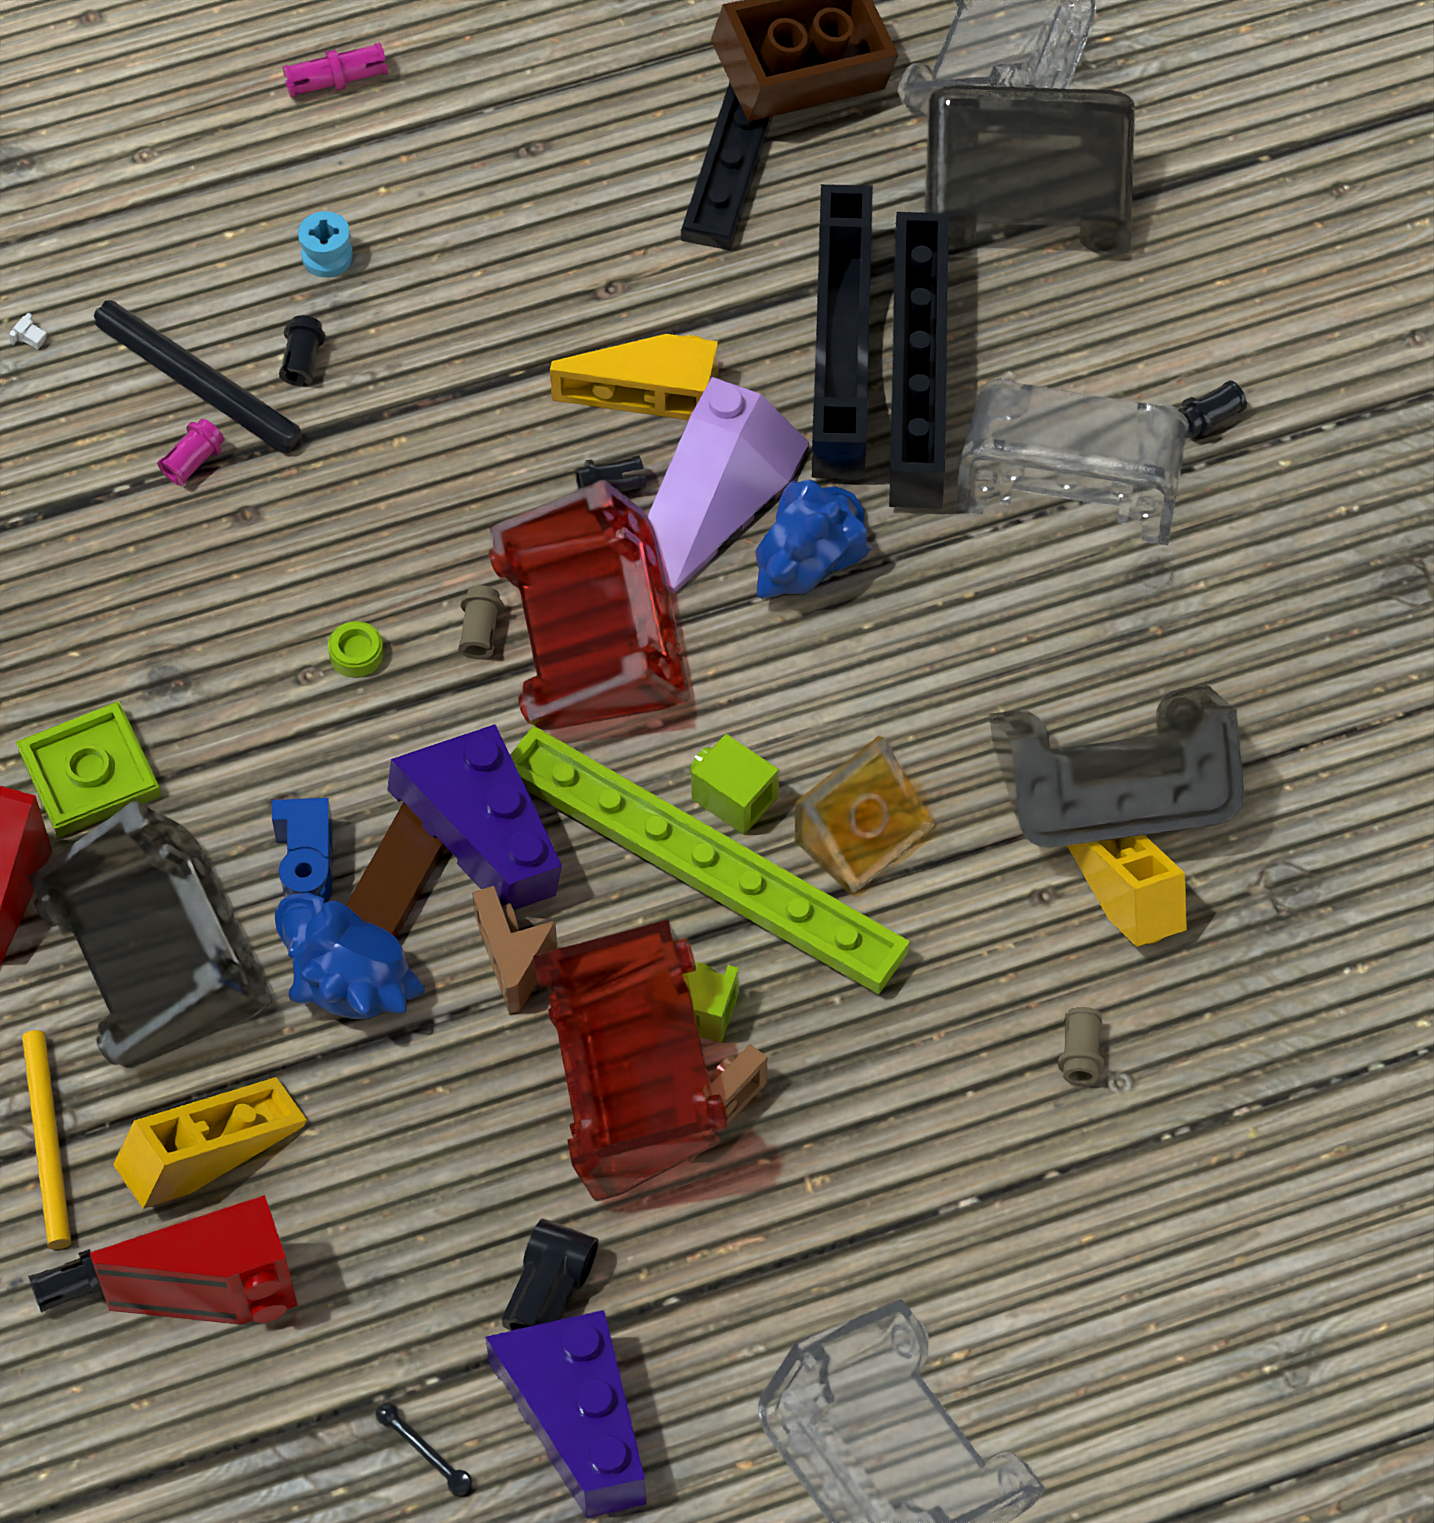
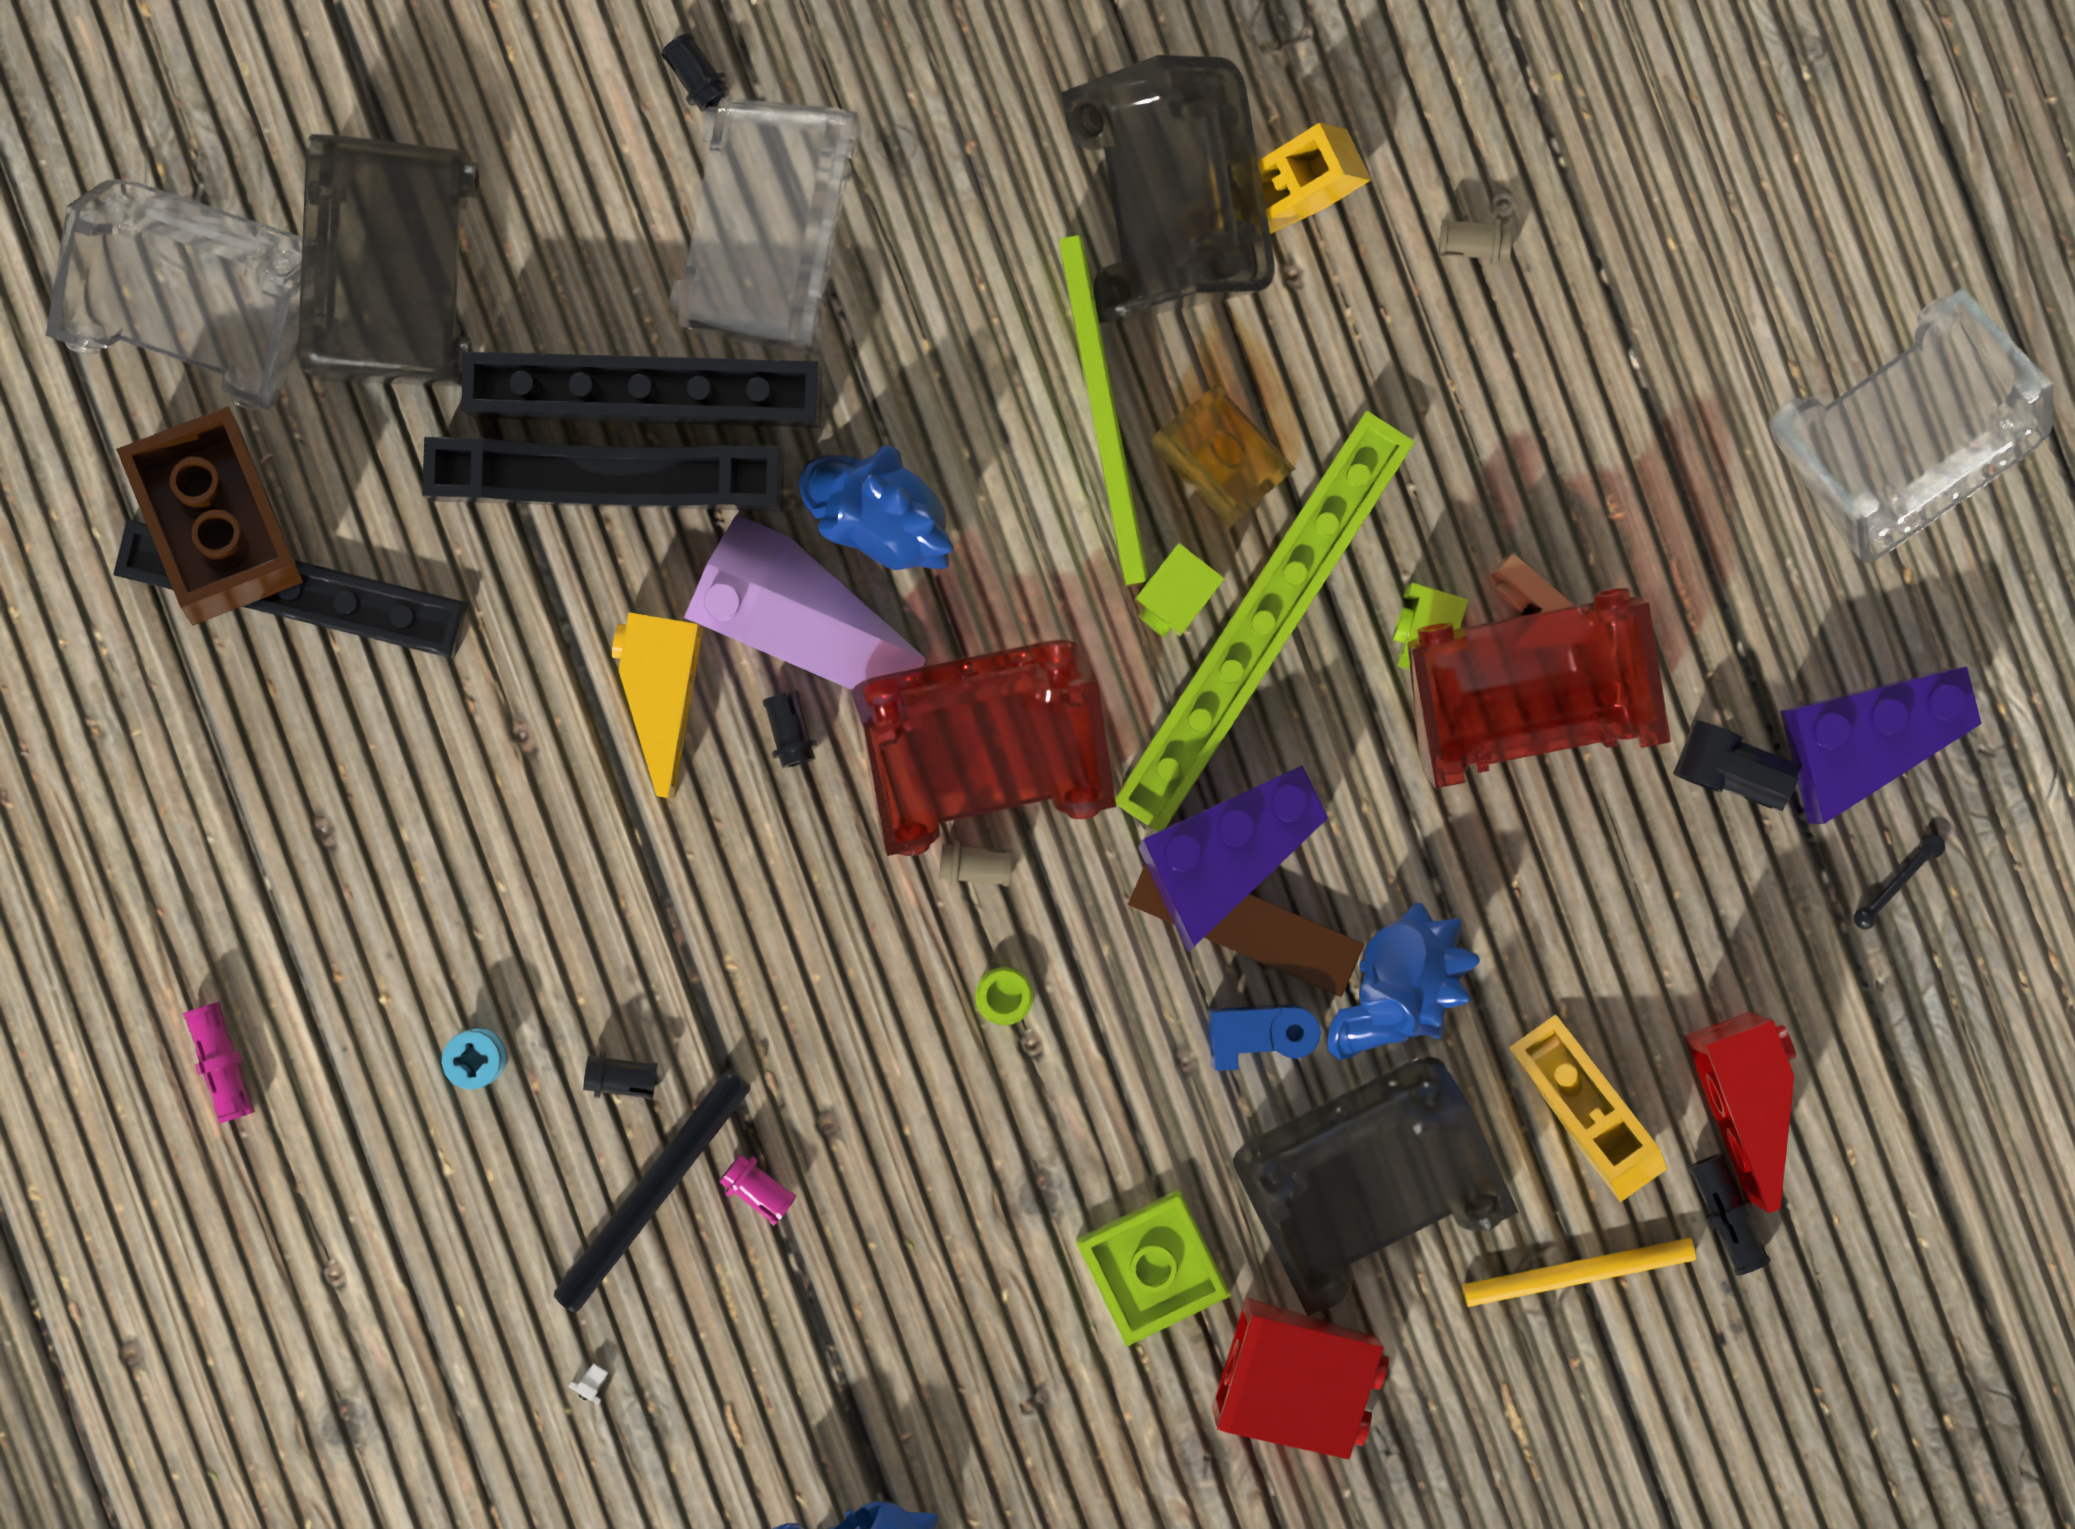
camera: 95 degrees left, 30 degrees up
medium nougat slope [472,886,558,1015] -> none
none -> lime tile [1059,235,1148,588]

